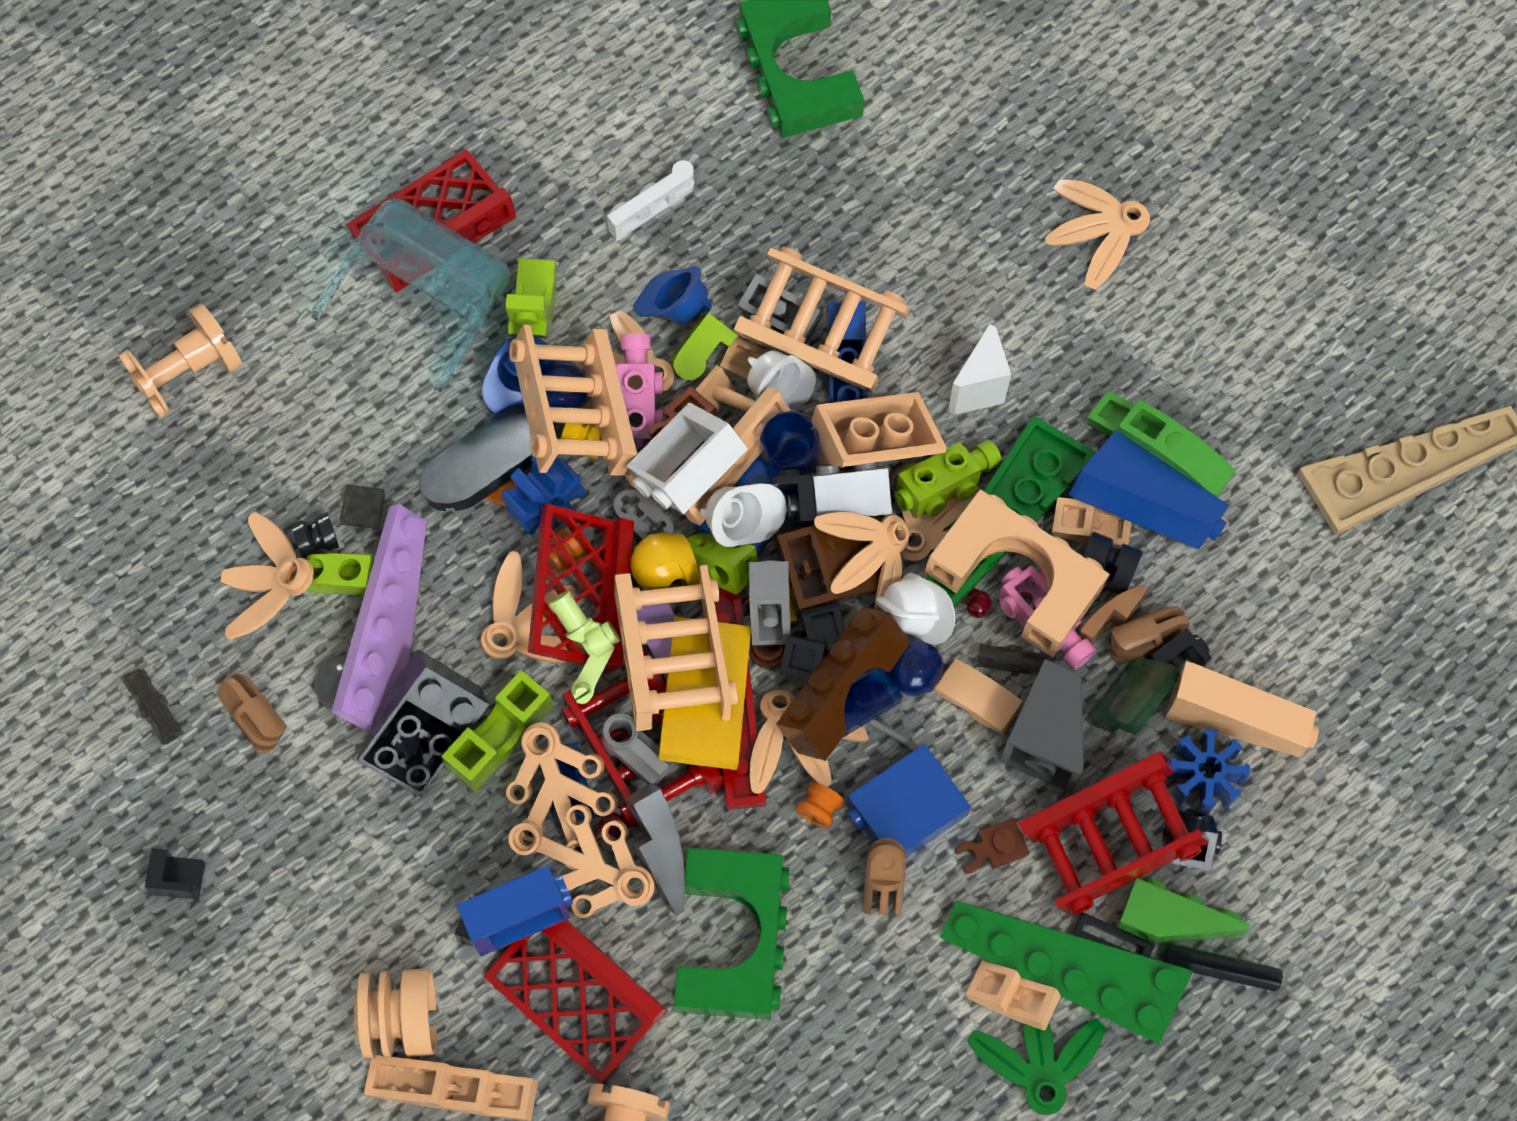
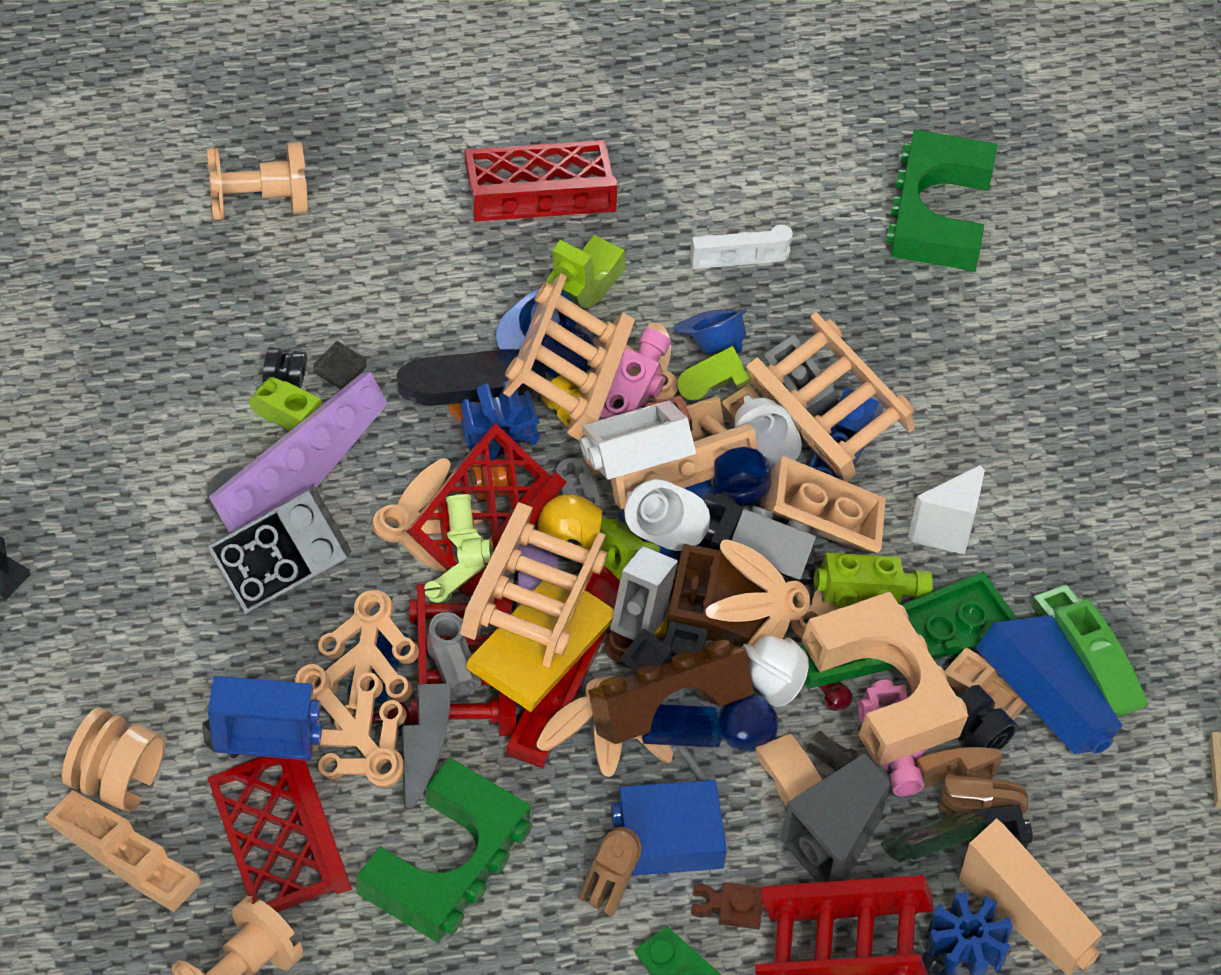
camera: 25 degrees right, 15 degrees down
clear smoke pin [123,669,184,745] -> none
medium nougat arm [219,674,287,754] -> none
light nougat plant [220,512,314,639] -> none
clear light blue windscreen [311,198,510,395] -> none
lime arch [441,670,553,793] -> none
orange wheel [795,782,844,829] -> none
light nougat plant [1045,180,1150,290] -> none

